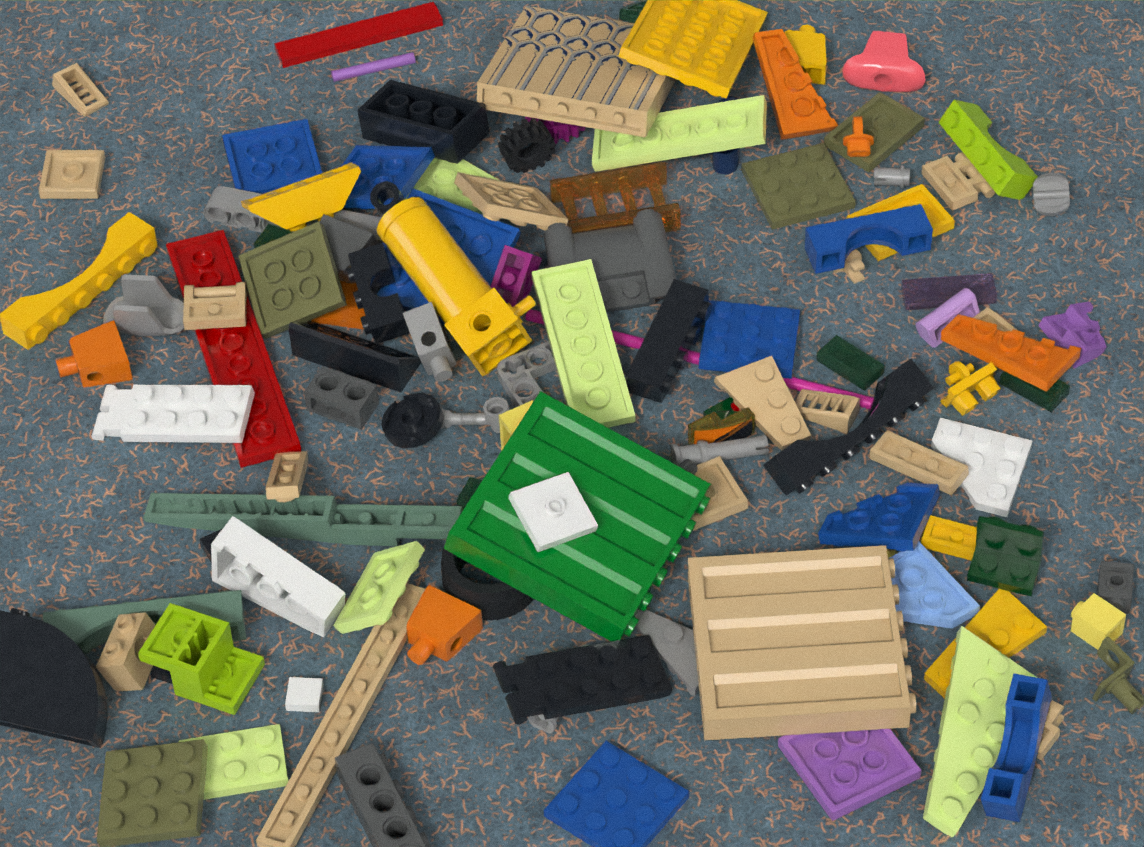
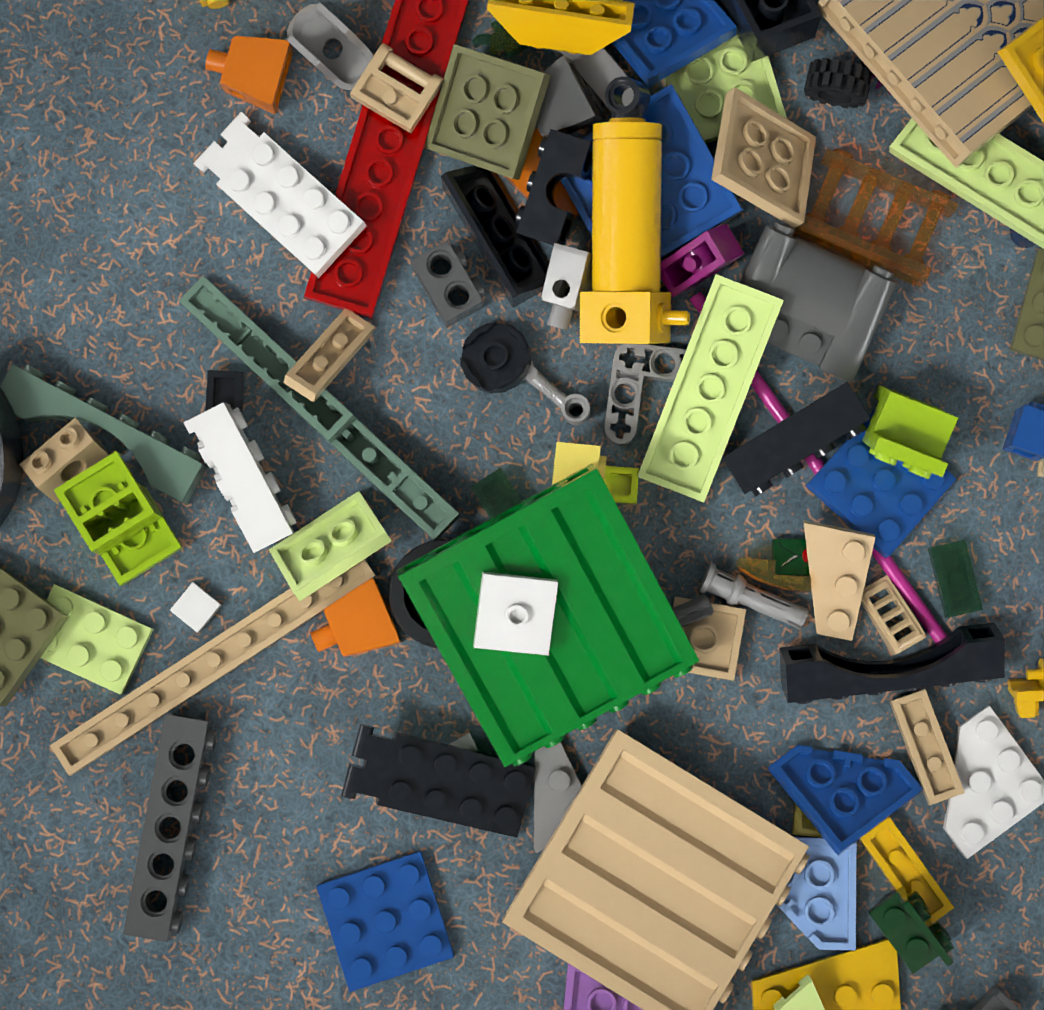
camera: 30 degrees right, 35 degrees up
none -> lime bracket [862,384,958,479]

